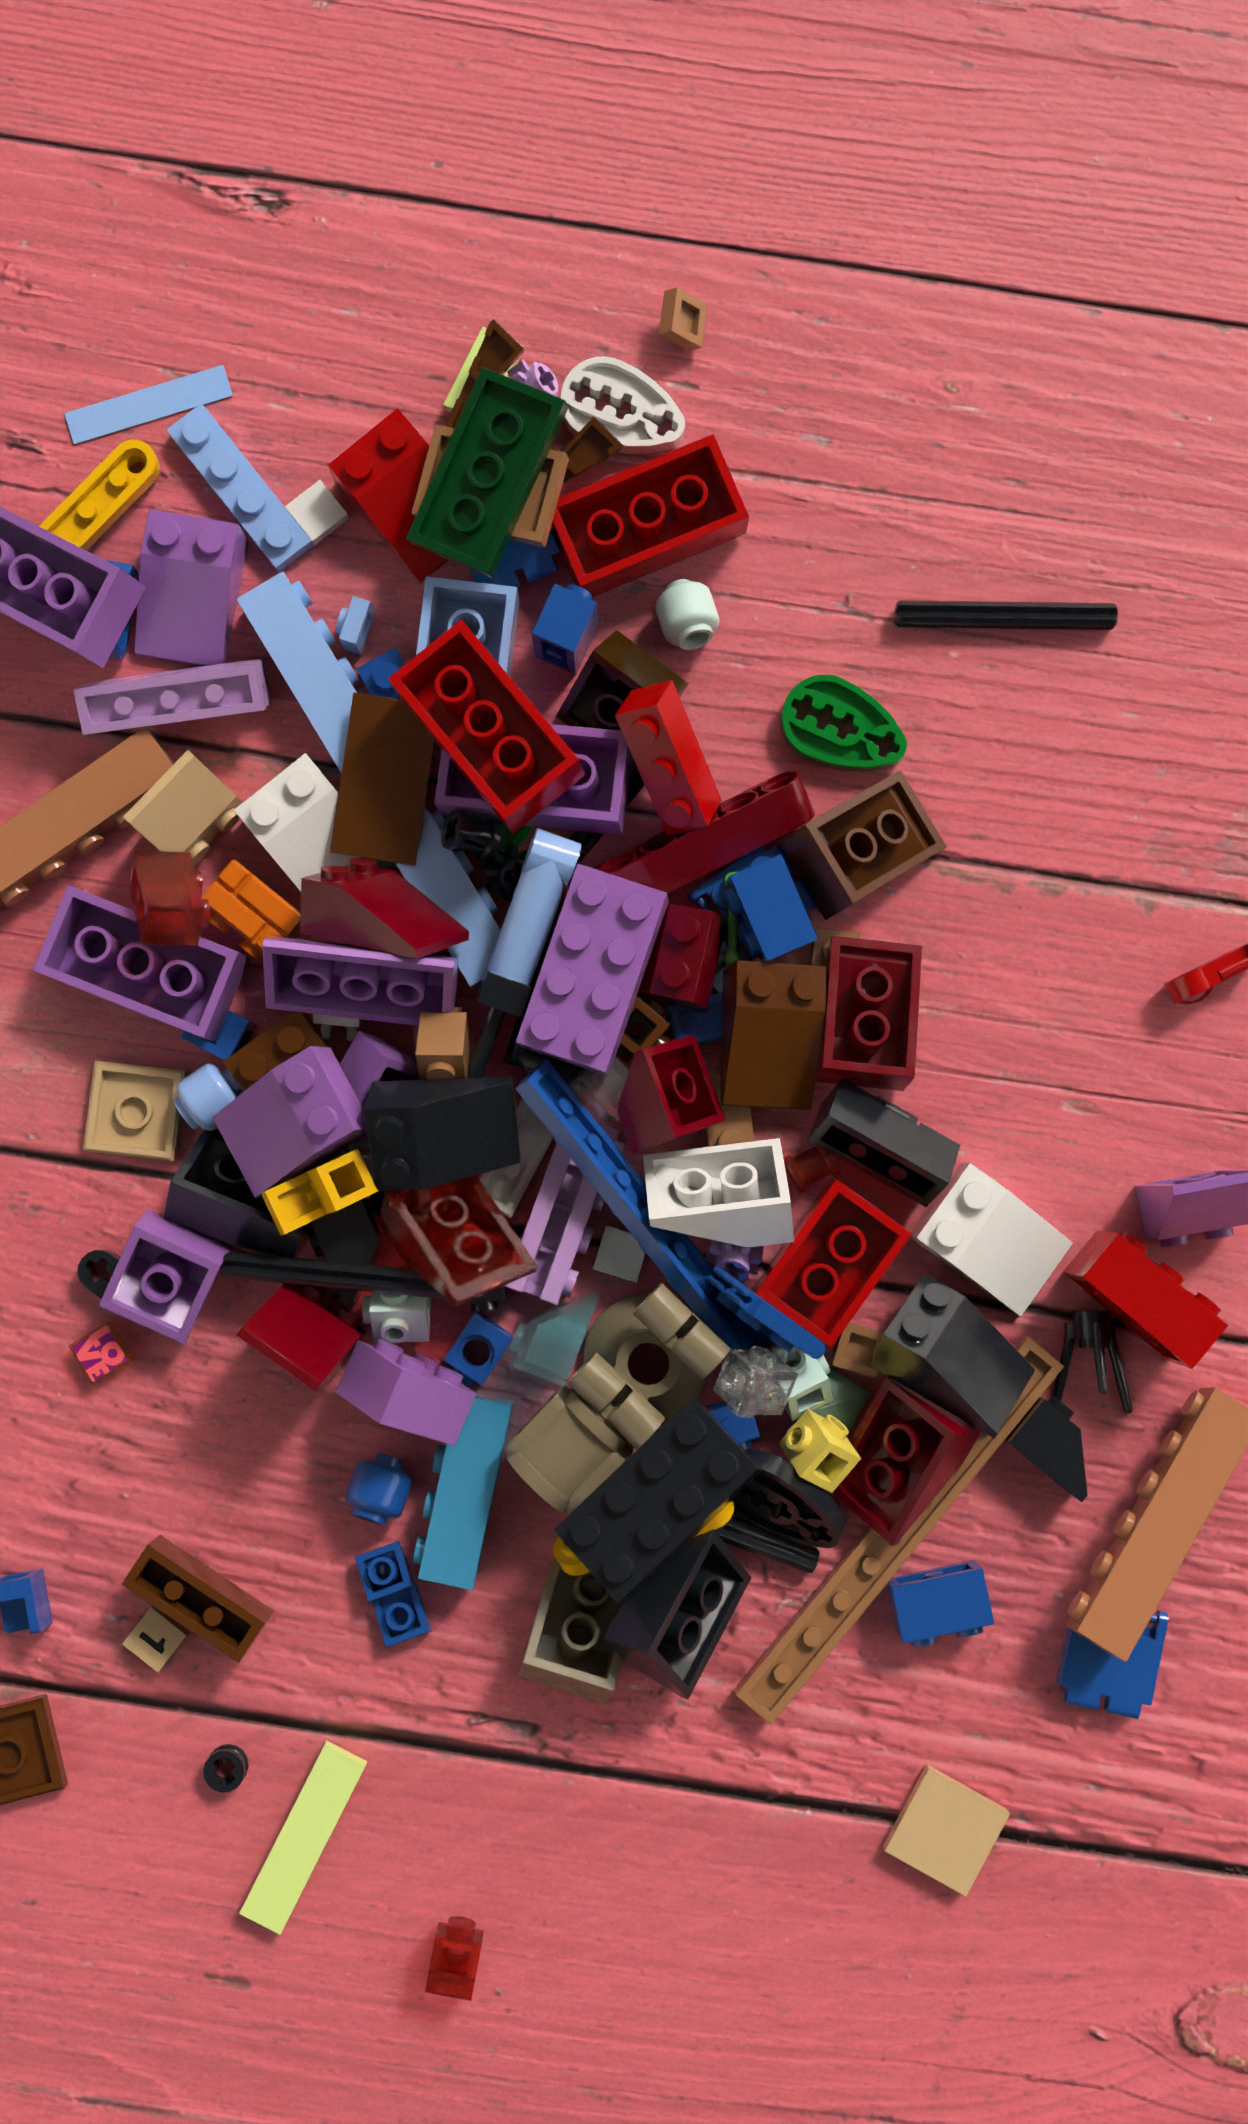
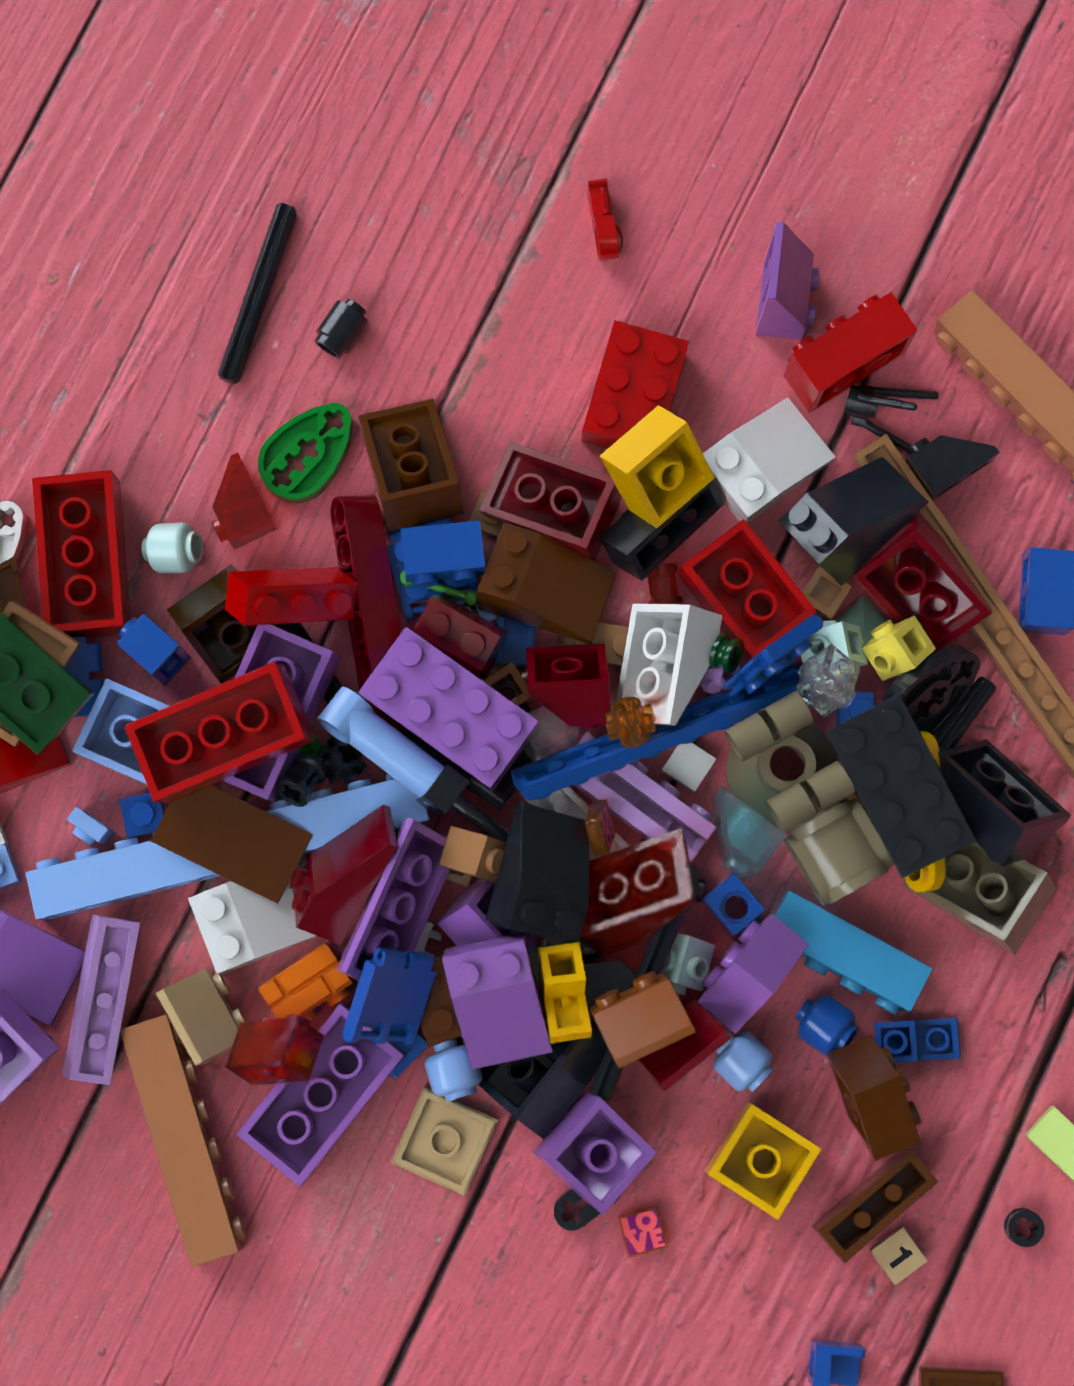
camera: 70 degrees left, 5 degrees down
none -> clear red slope [211,452,276,550]
none -> black brick [314,299,369,359]
none -> blue plate [343,948,436,1046]
none -> red brick [581,320,690,449]
none -> clear orange tile [585,799,616,856]
none -> dark orange slope [589,972,696,1068]
none -> yellow brick [600,405,715,528]
none -> clear orange gear [605,697,656,748]
none -> yellow brick [704,1102,821,1220]
none -> dark green bush [709,633,744,673]
none -> light blue head [713,1031,774,1092]
none -> reddish brown brick [827,1035,921,1161]

